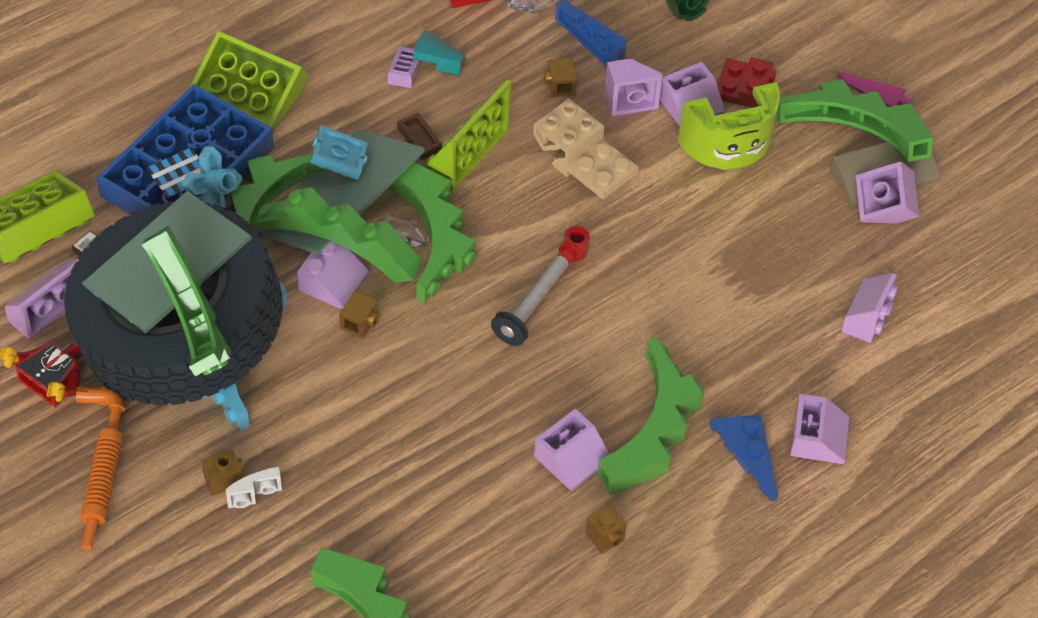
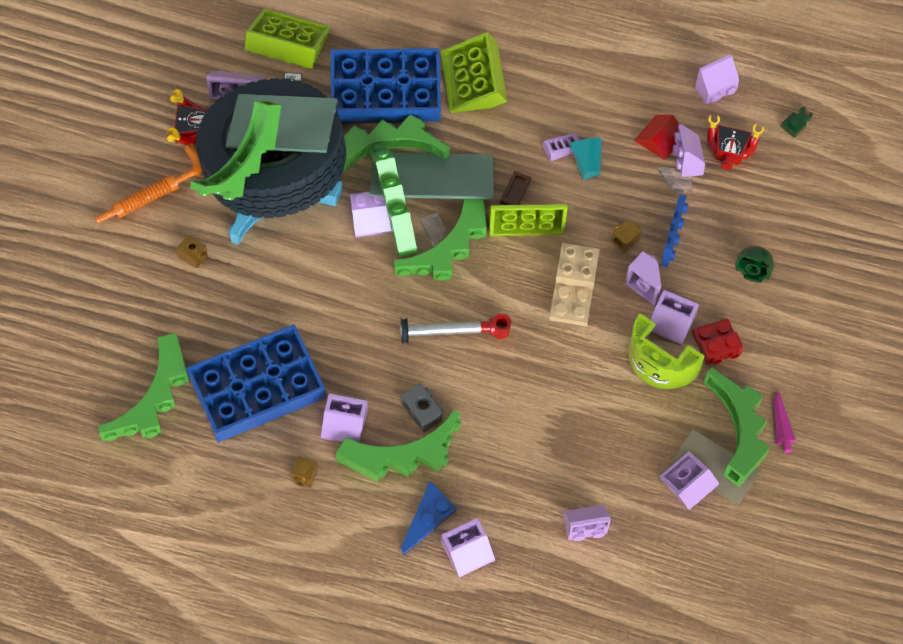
camera: 55 degrees right, 10 degrees up
sticker [147,147,201,198] -> none
medium azure plant [181,146,242,207] -> none
white slope [226,467,282,508] -> none
medium azure plate [310,125,368,180] -> none
pearl gold brick [339,291,380,339] -> none
none -> blue brick [186,324,326,443]
none -> dark grey brick [401,383,443,432]

